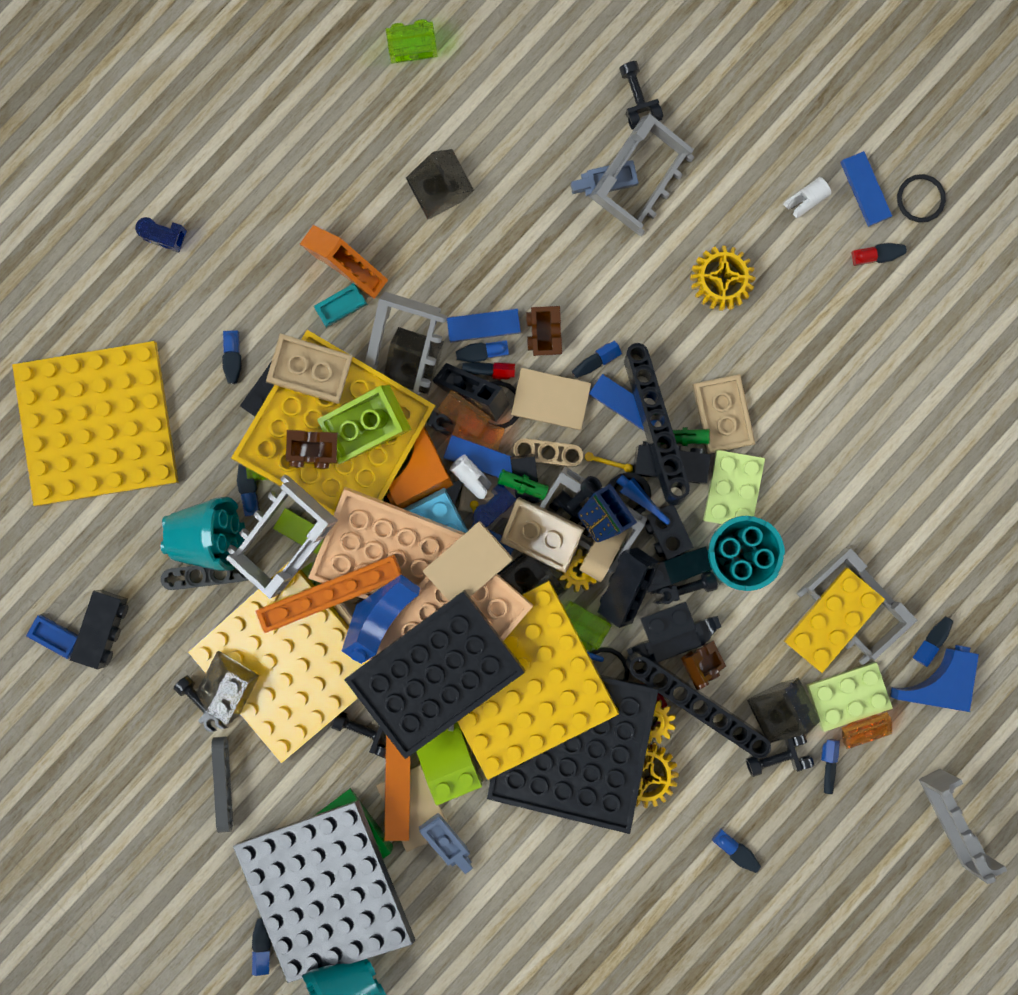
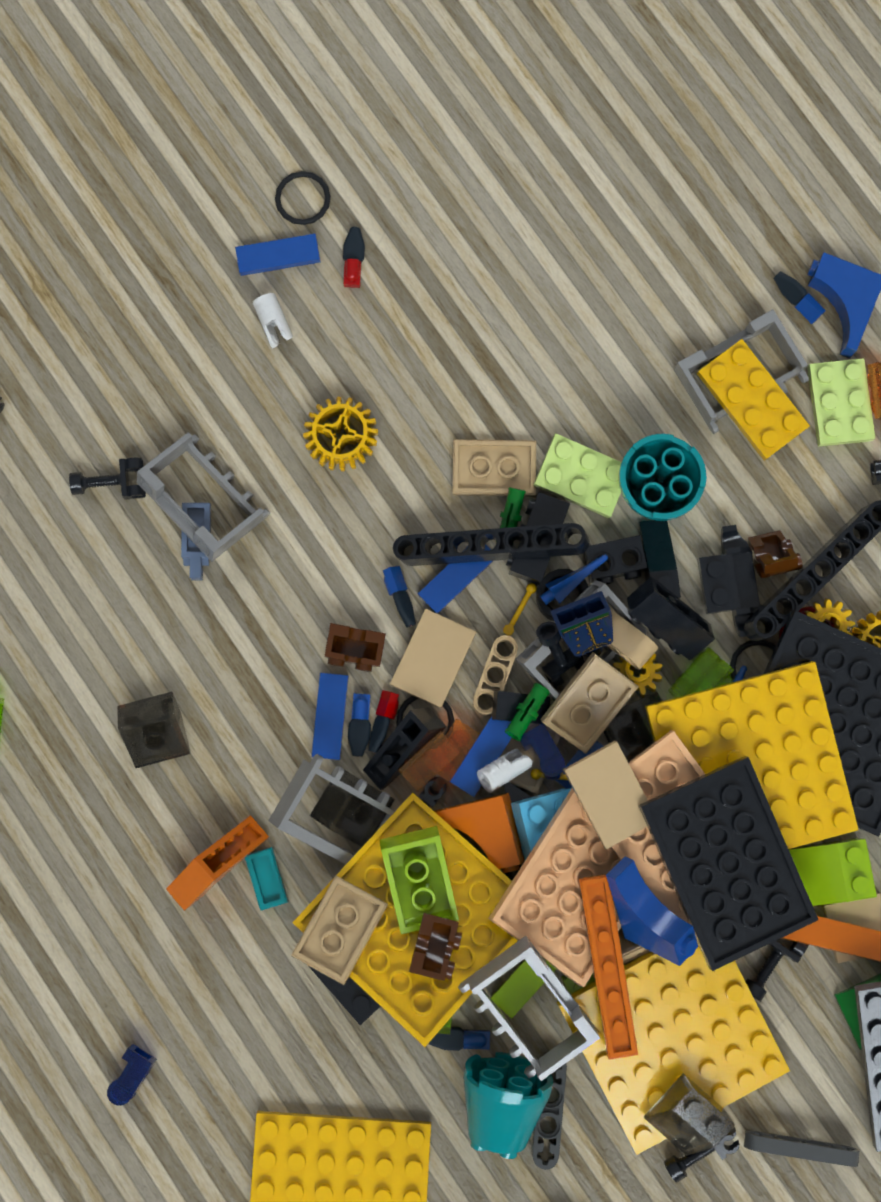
camera: 70 degrees left, 5 degrees down
piece [222,330,242,384] -> none
black bar [650,571,718,604] -> none
clear smoke slope [747,677,820,743] -> none

